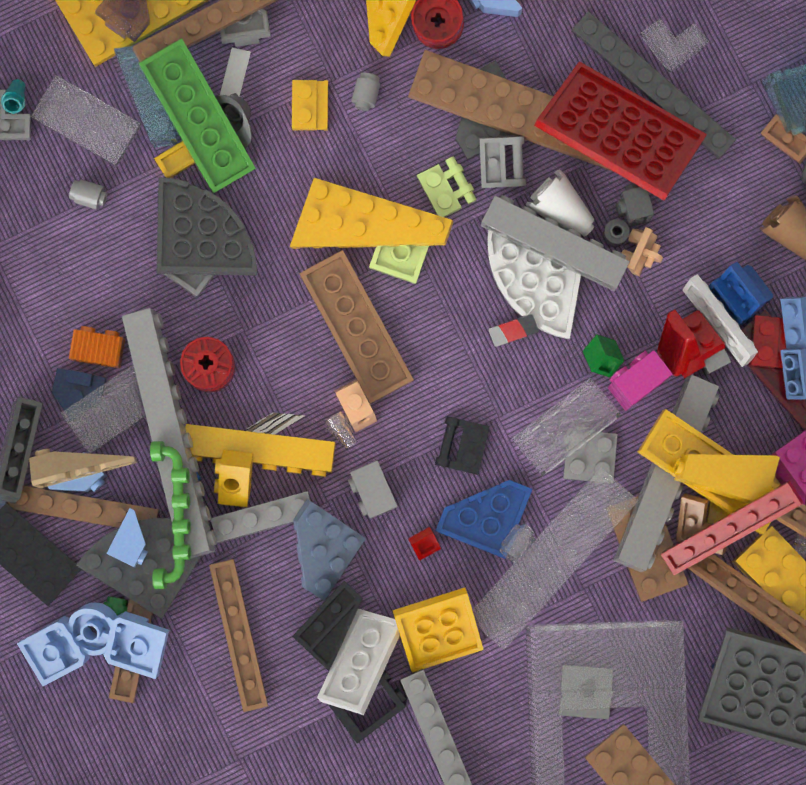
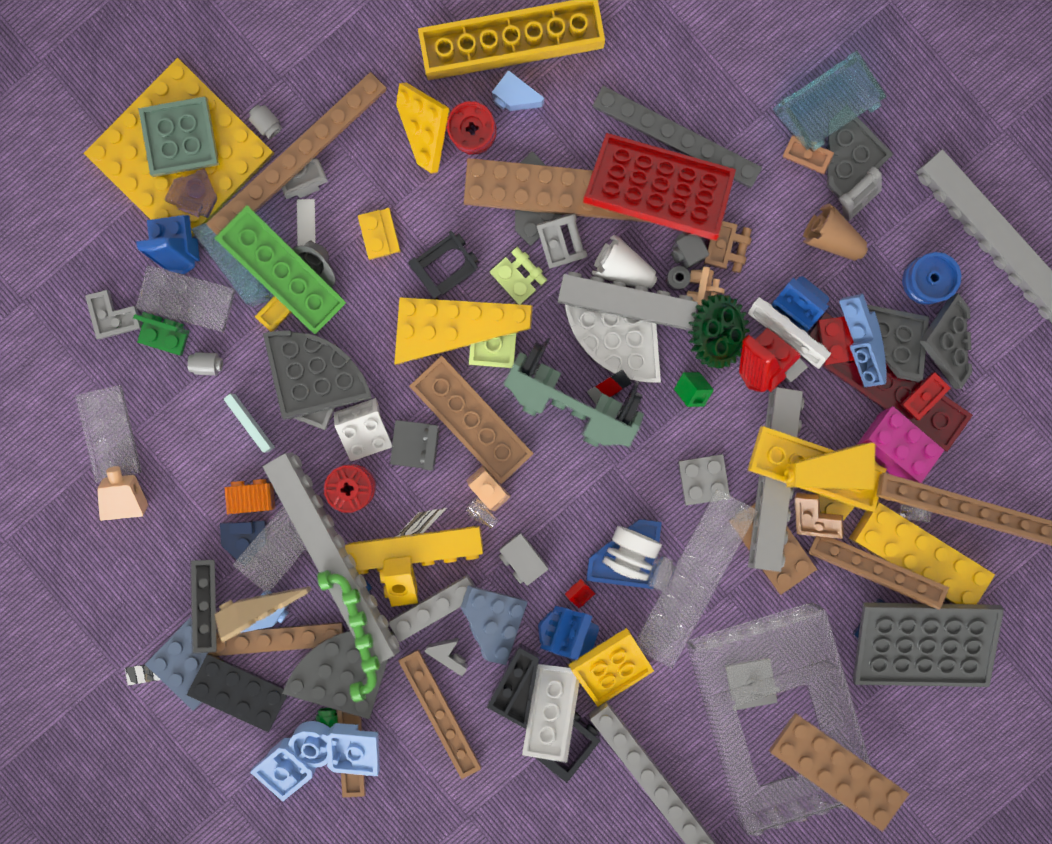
camera: 20 degrees left, 5 degrees up
teal cone [1,79,26,114] -> none
light blue slope [107,508,148,567] -> none
light grey brick [351,73,381,111] -> none
black plate [435,416,490,475] -> none
clear plate [512,378,621,477] -> none
dark pink brick [608,350,673,411] -> none
clear plate [640,19,709,73] -> none
plate [661,480,803,575] -> none
none -> green bracket [133,312,190,356]
none -> blue piece [136,215,200,274]
none -> light aqua tile [224,394,275,453]
none -> white bracket [334,398,392,461]
none -> dark grey bracket [390,420,440,471]
none -> black panel [408,230,479,300]
none -> light grey slope [424,638,468,676]
none -> sand green piece [503,338,644,447]
none -> blue piece [538,606,599,660]
none -> white wheel [603,526,662,581]
none -> dark green gear [688,295,750,368]
none -> medium nougat plate [703,221,752,273]

